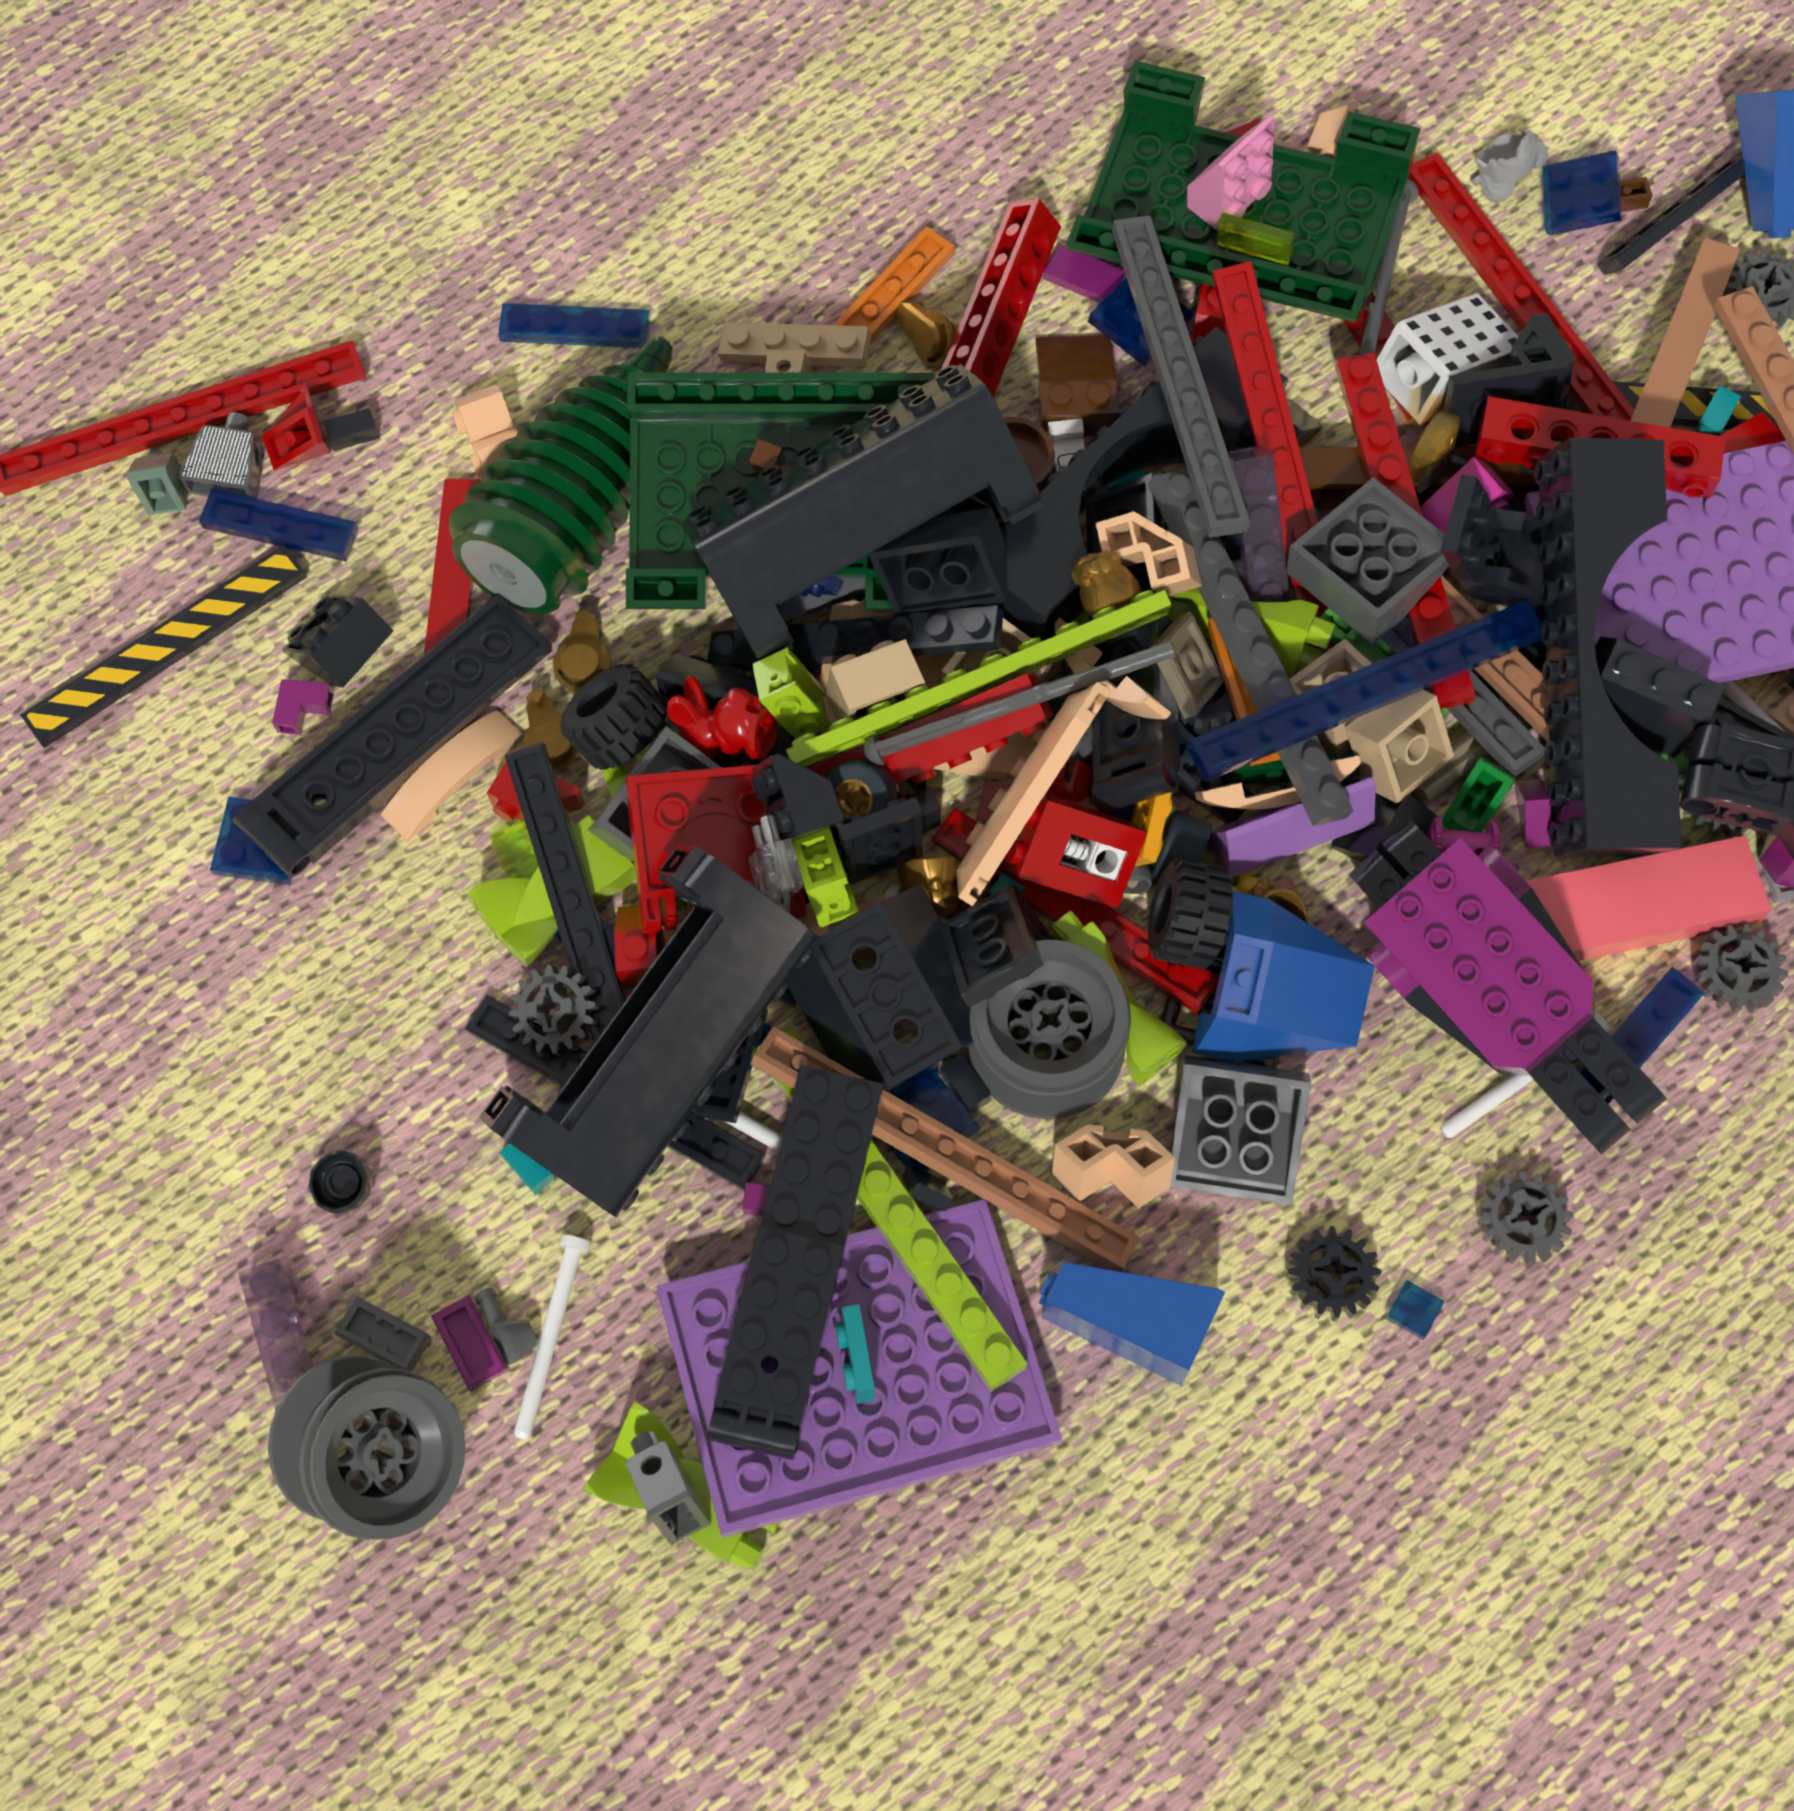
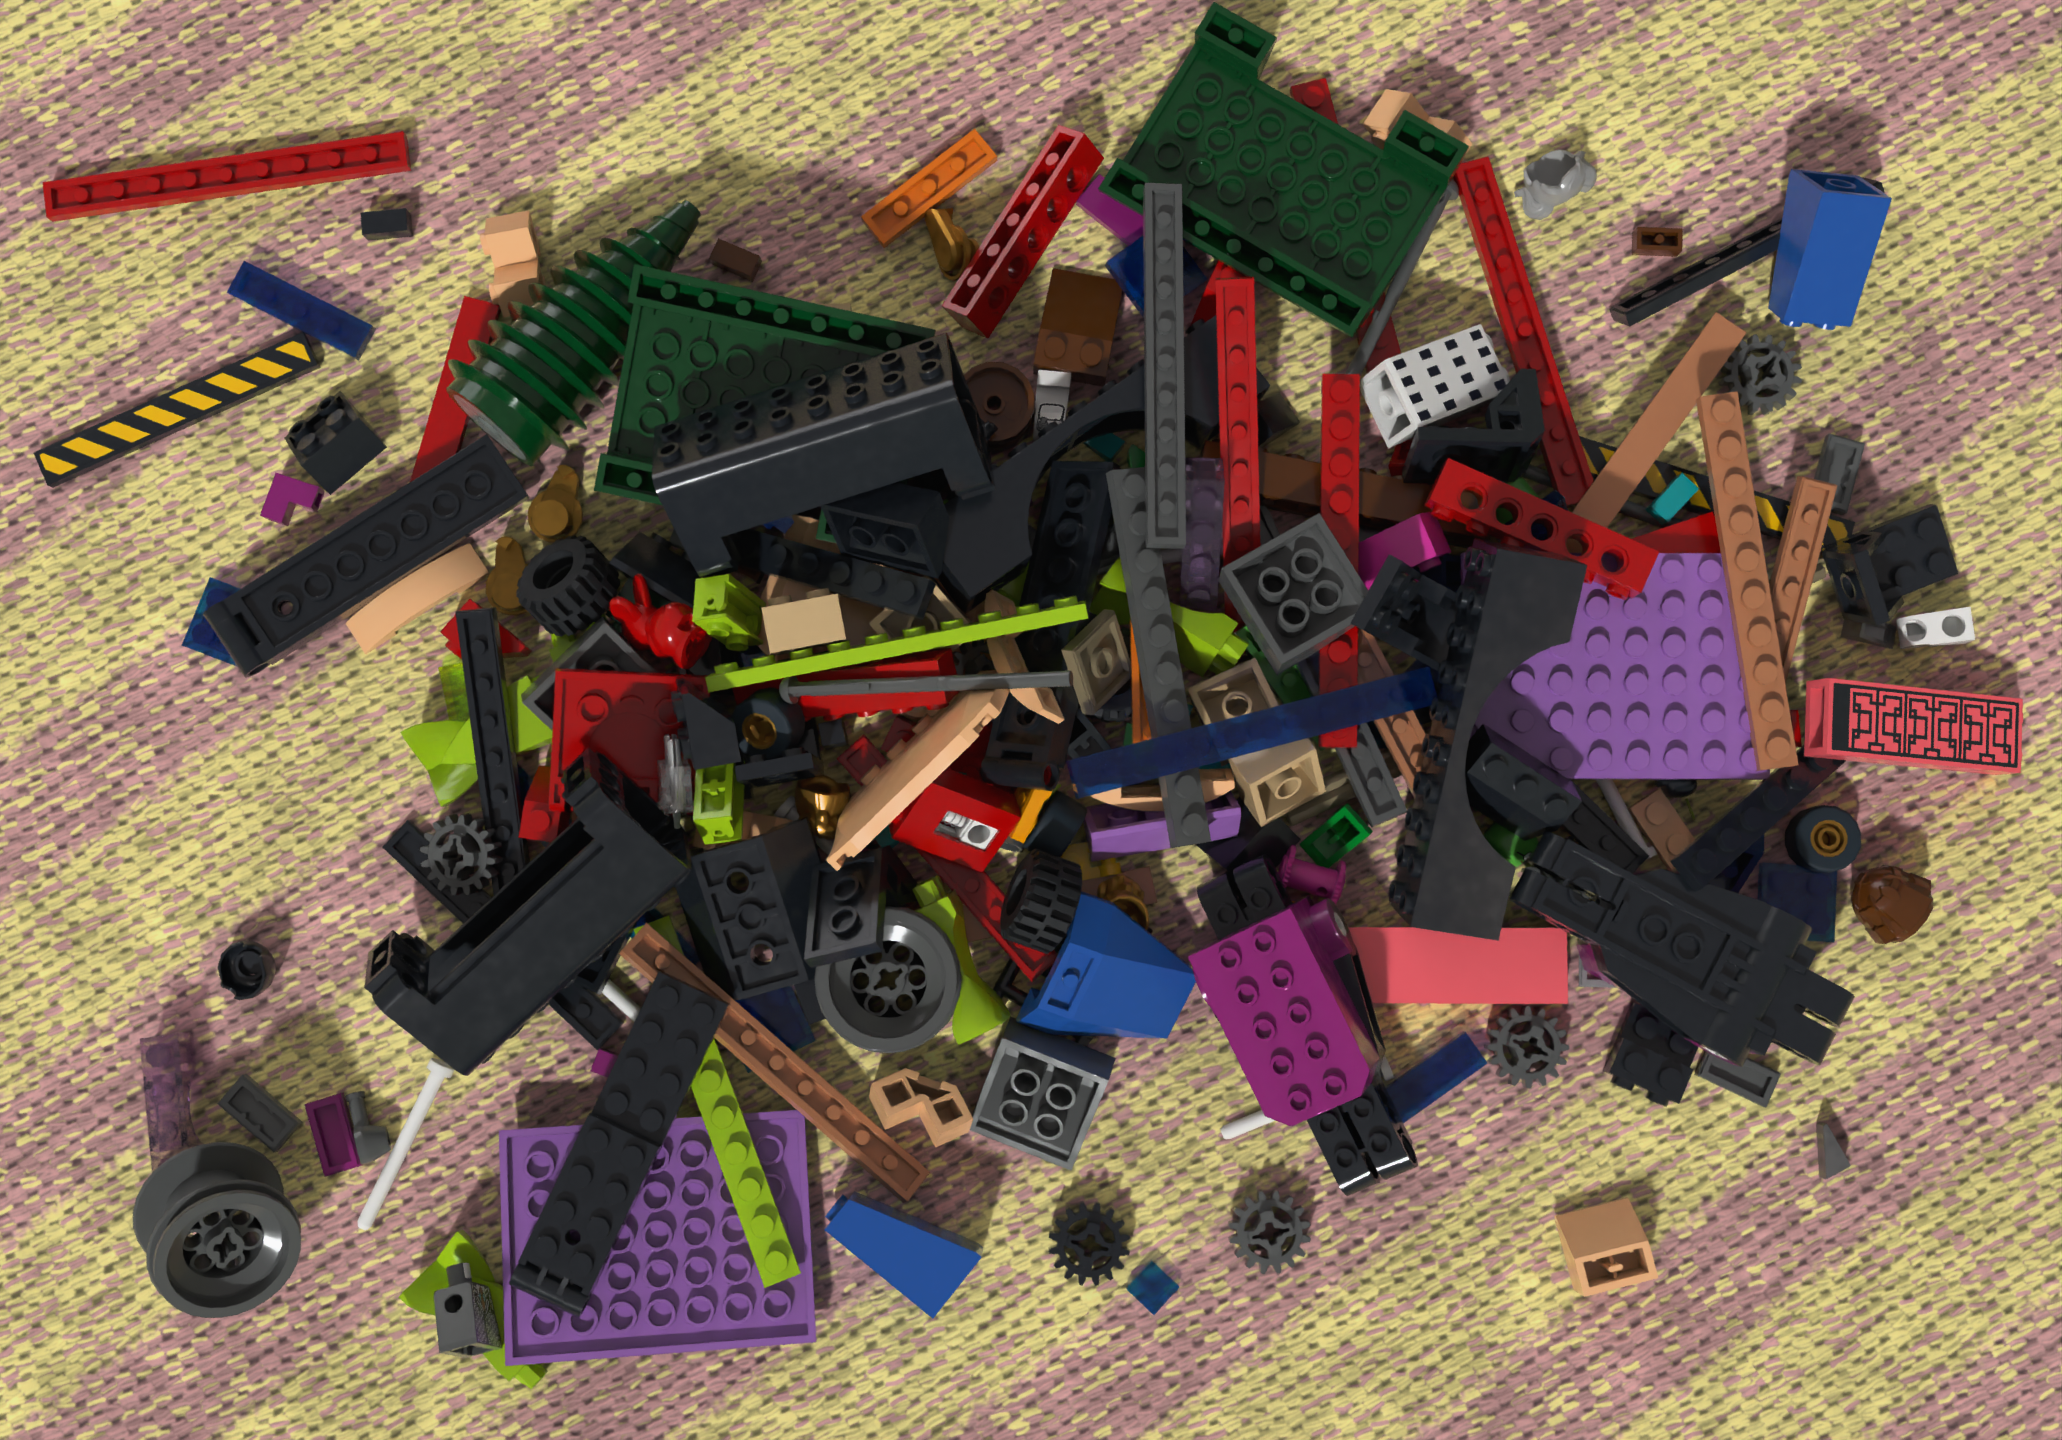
camera: 10 degrees right, 15 degrees up
sand green slope [127,452,186,516] -> none
dark grey torso [177,412,263,504] -> none
red slope [262,383,330,470] -> none
clear blue plate [498,303,651,348] -> none
tan plate [718,322,871,373] -> none
reddish brown piece [749,439,786,475] -> none
teal plate [835,1304,875,1404] -> none
black tile [902,1164,954,1211] -> none
pearl gold hair [1071,550,1142,619] -> none
light nougat brick [1096,512,1202,596] -> none
bright pink slope [1187,115,1275,233] -> none
clear neon green tile [1217,213,1294,265] -> none
clear yellow hat [1410,411,1460,470] -> none
black bar [1417,444,1471,494] -> none
magenta piece [1516,780,1551,848] -> none
clear blue plate [1542,150,1622,235] -> none

